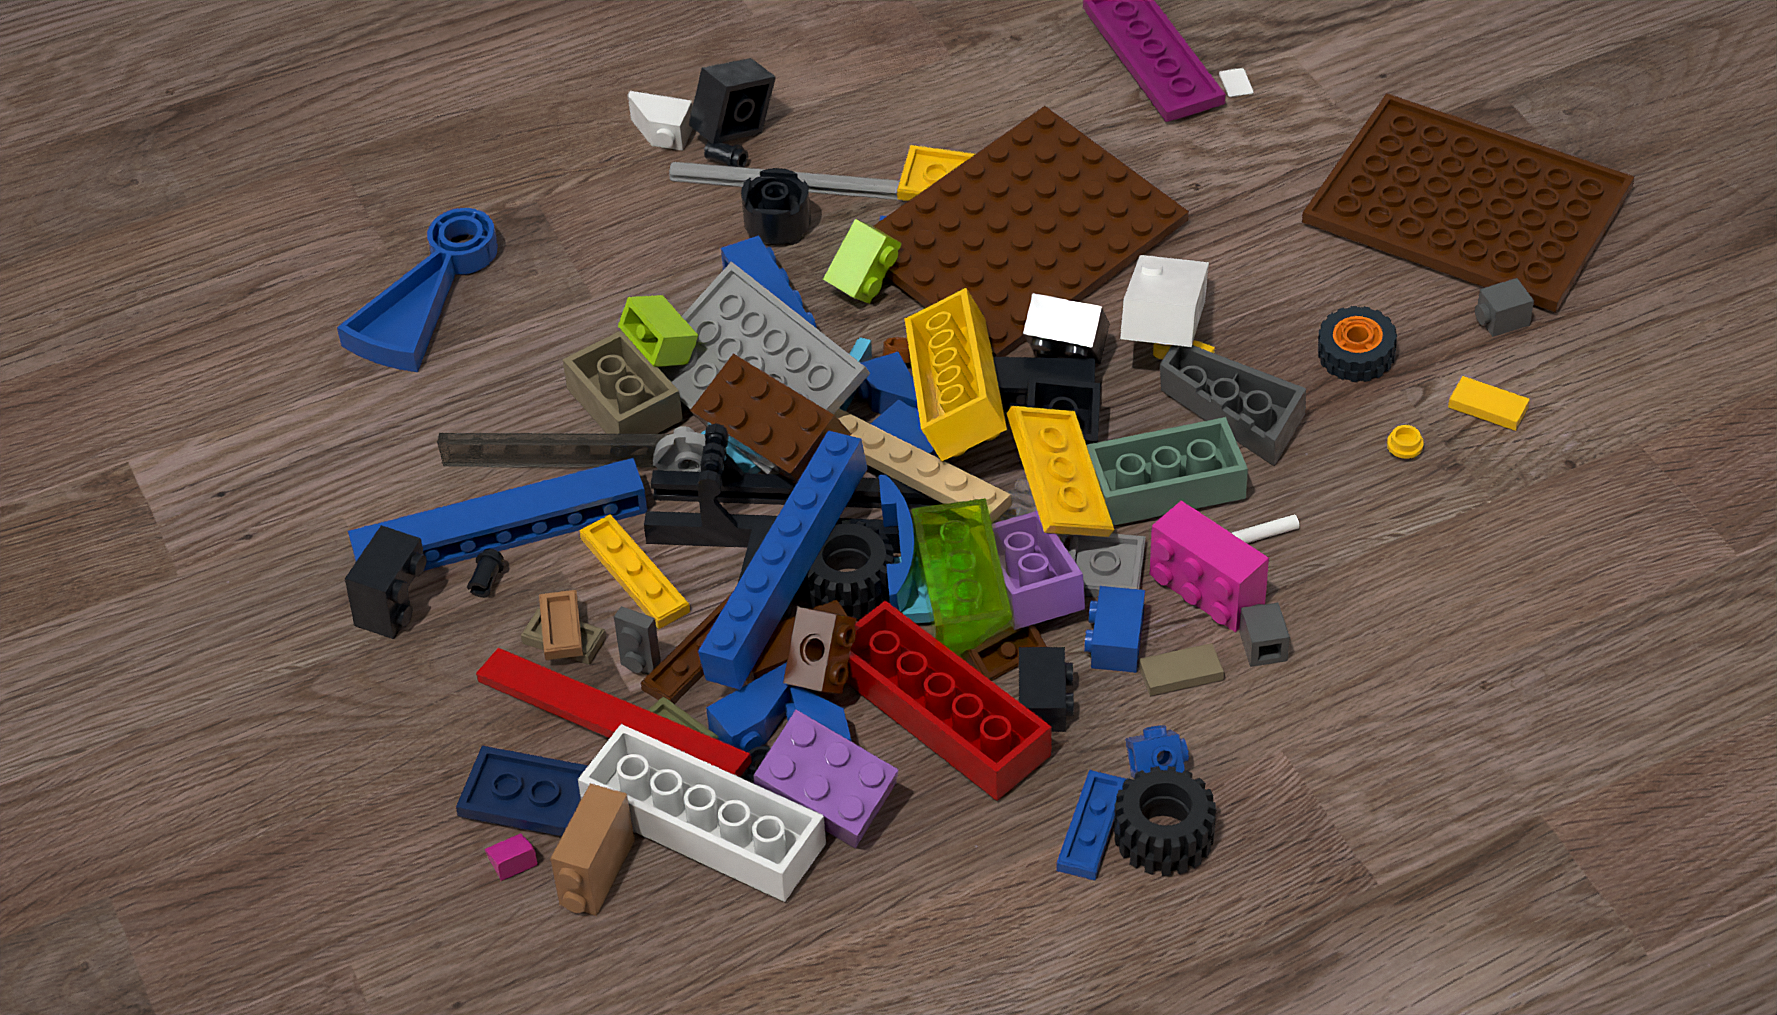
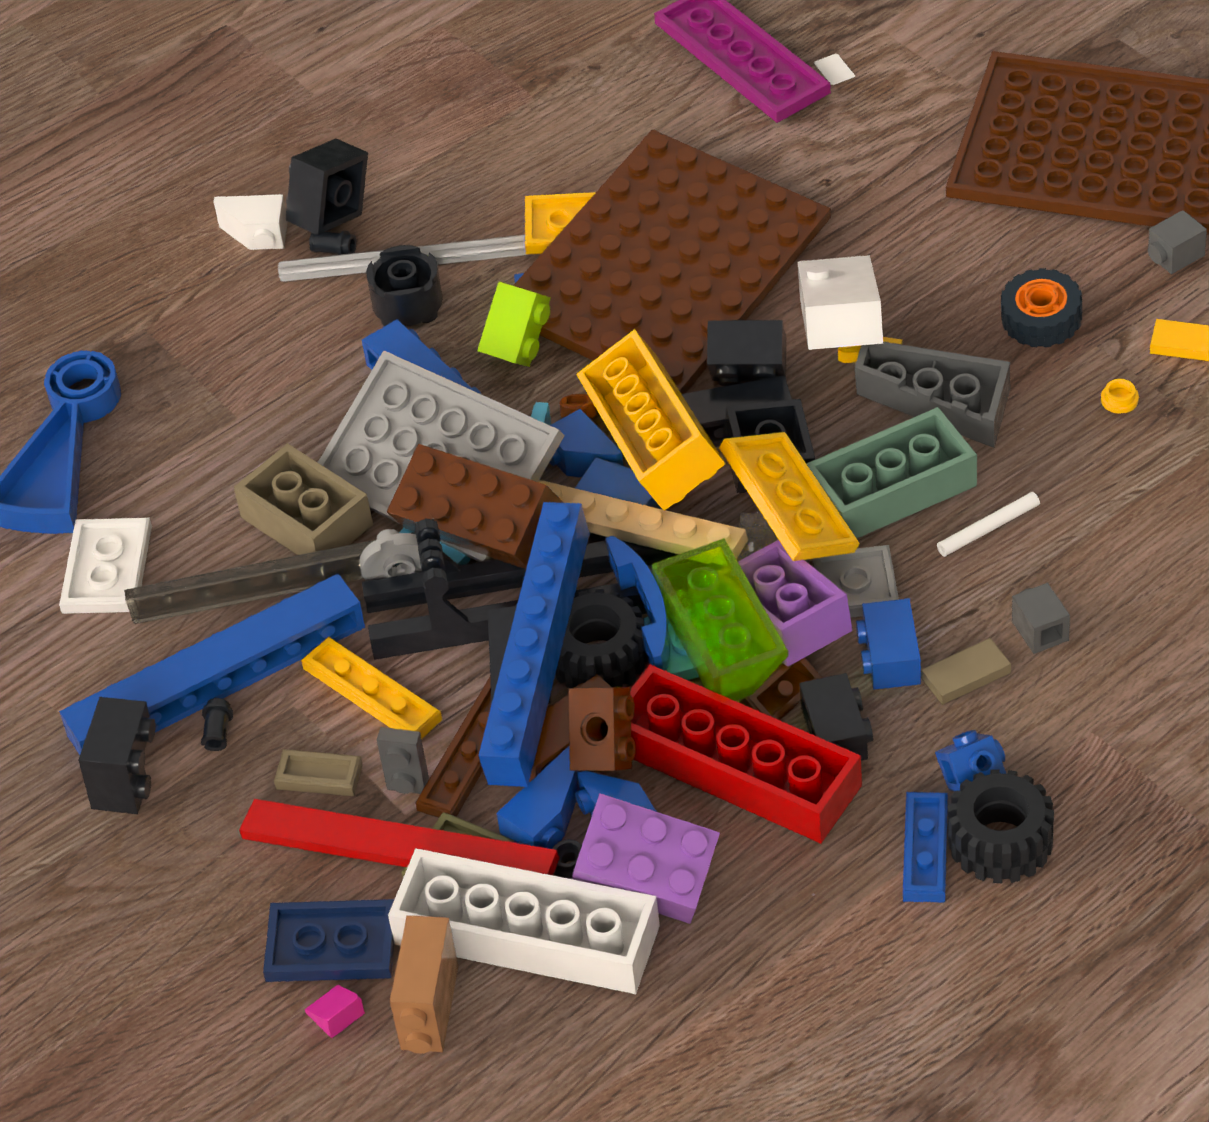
camera: 10 degrees left, 0 degrees up
medium nougat tile [539,590,583,660] -> none
lime brick [618,295,699,367] -> none
dark pink brick [1150,501,1269,633] -> none
none -> white tile [59,518,152,614]

